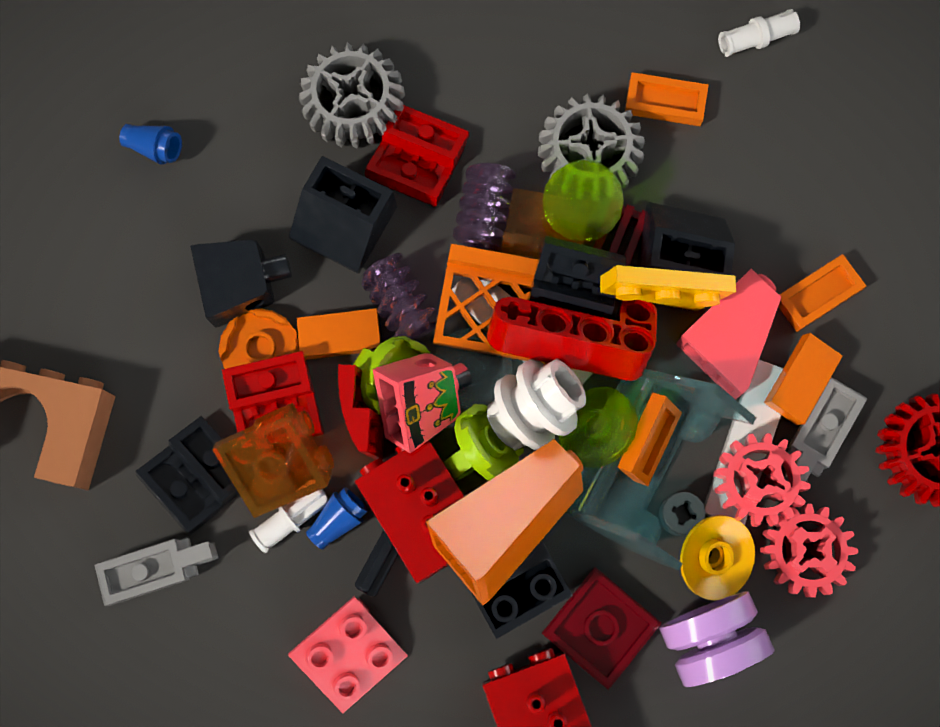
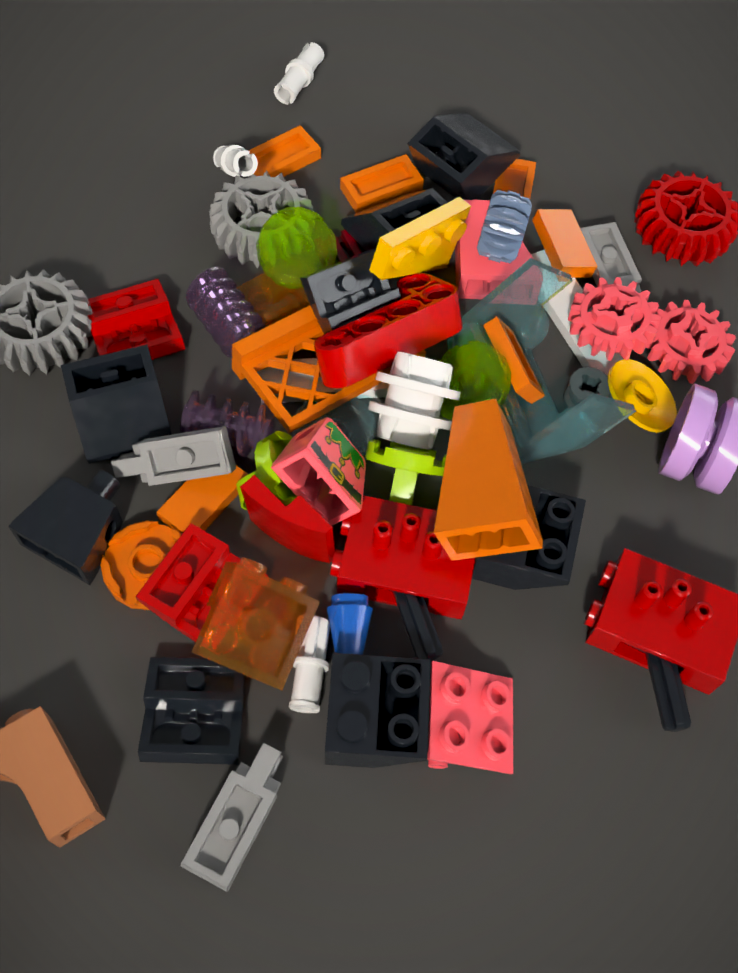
camera: 55 degrees left, 15 degrees down
dark red tile [541,567,662,690] -> none
none -> light grey hinge [111,426,236,486]
none -> white pin [213,145,258,177]
none -> black slope [325,653,431,768]
none -> orange tile [340,154,424,213]
none -> black slope [407,113,521,200]
none -> sand blue gear [477,190,532,263]

